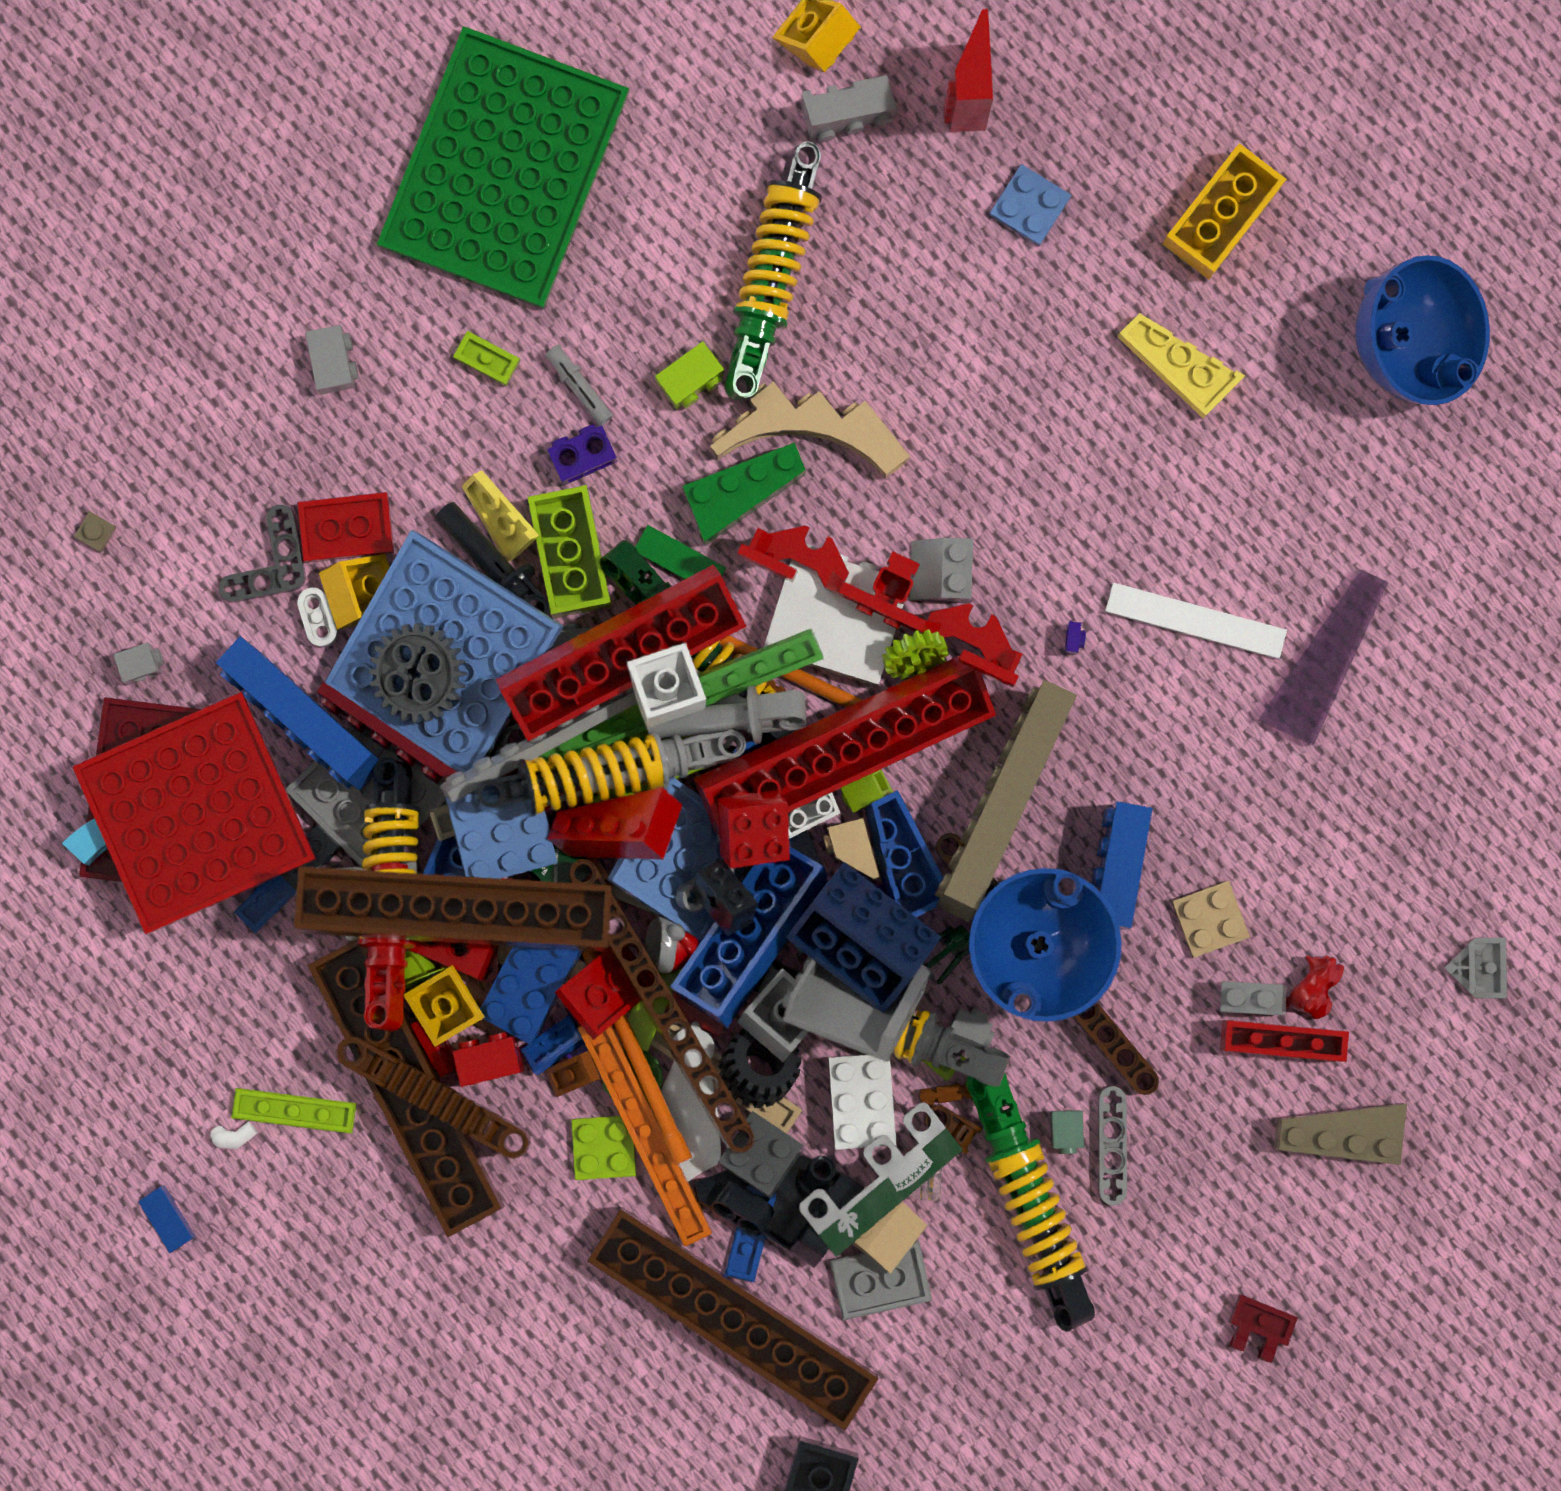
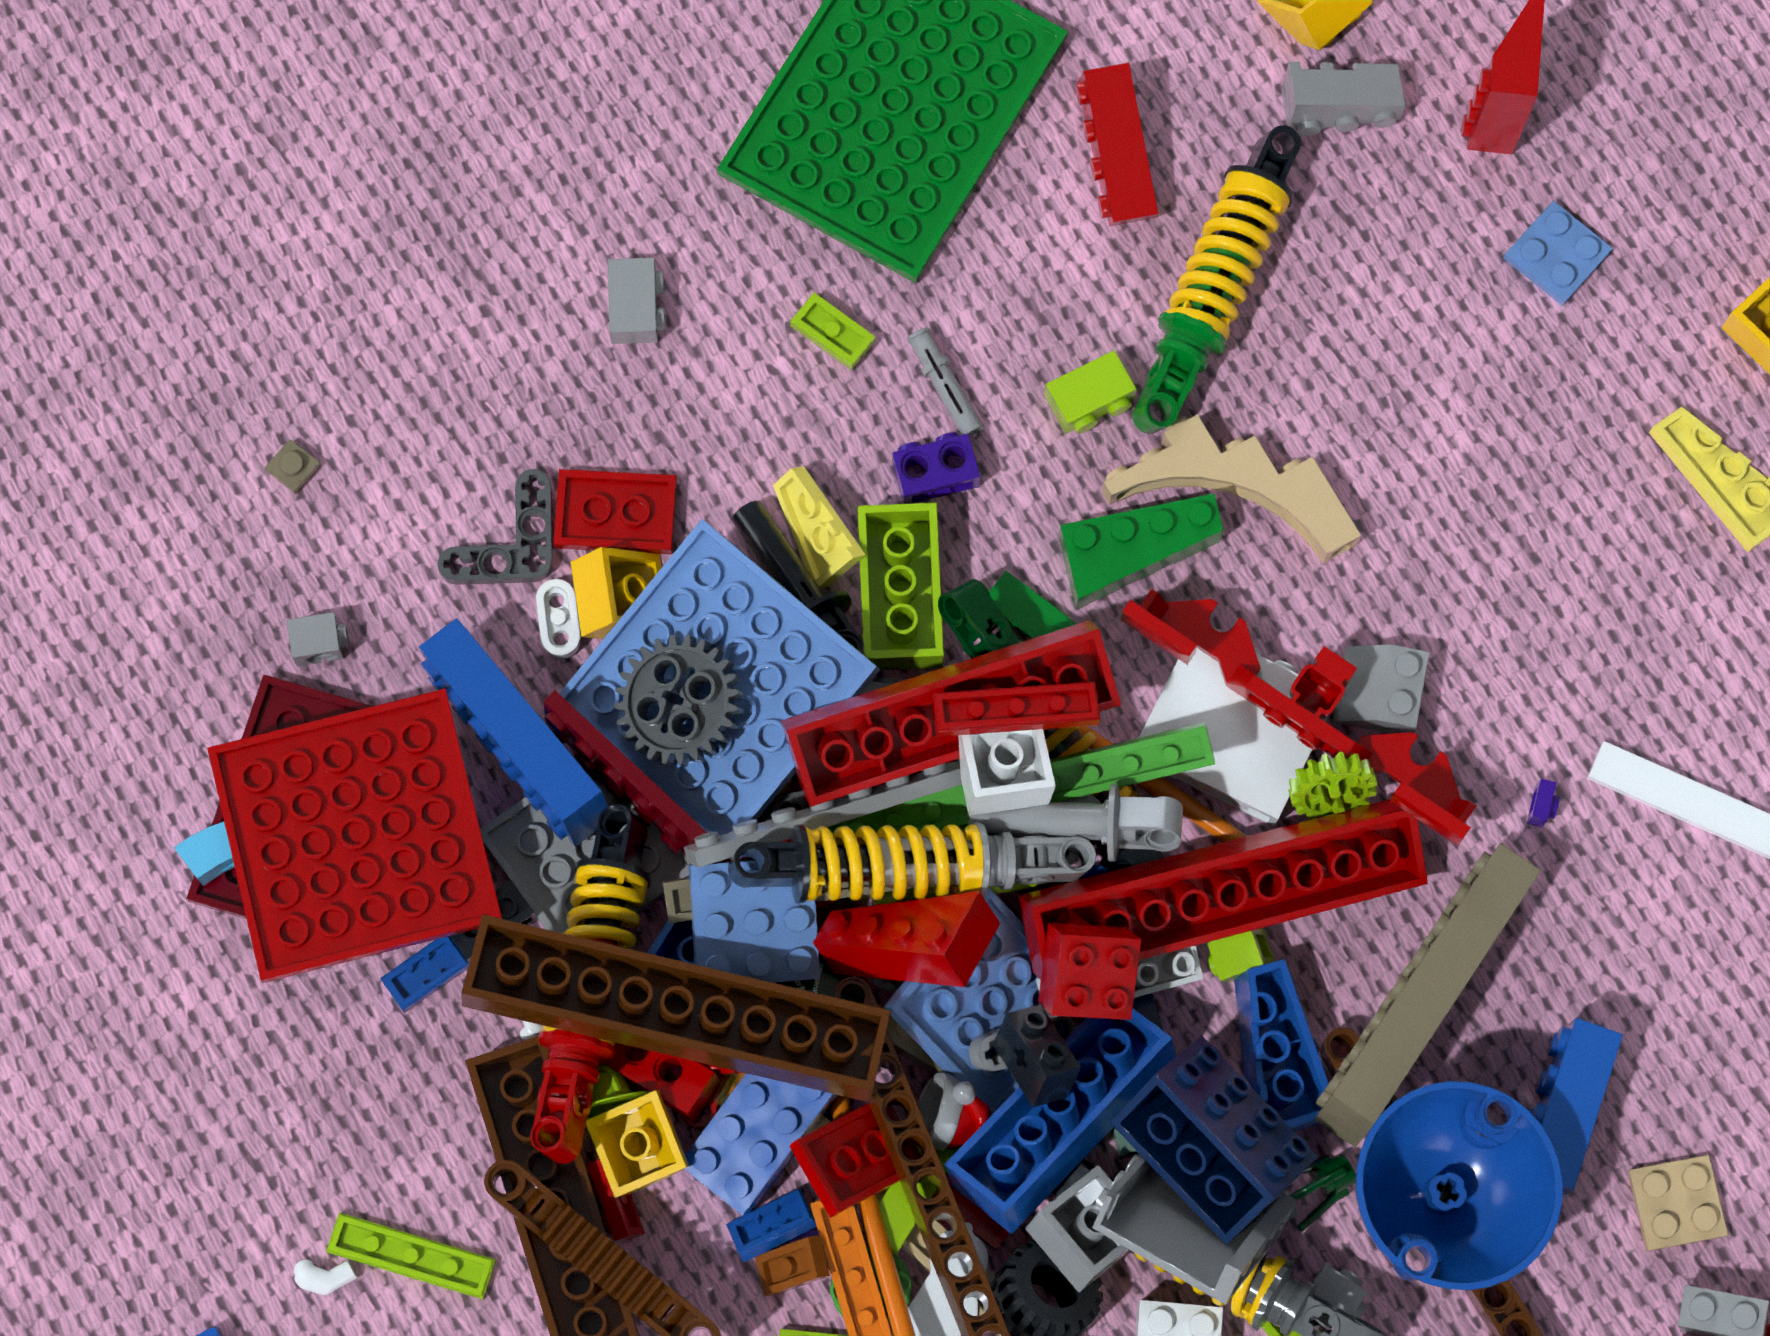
camera: 10 degrees right, 10 degrees down
red brick [452,1032,525,1087] -> none
tan slope [823,818,879,881] -> none
none -> red tile [931,682,1101,737]
none -> red wedge [1075,62,1158,227]

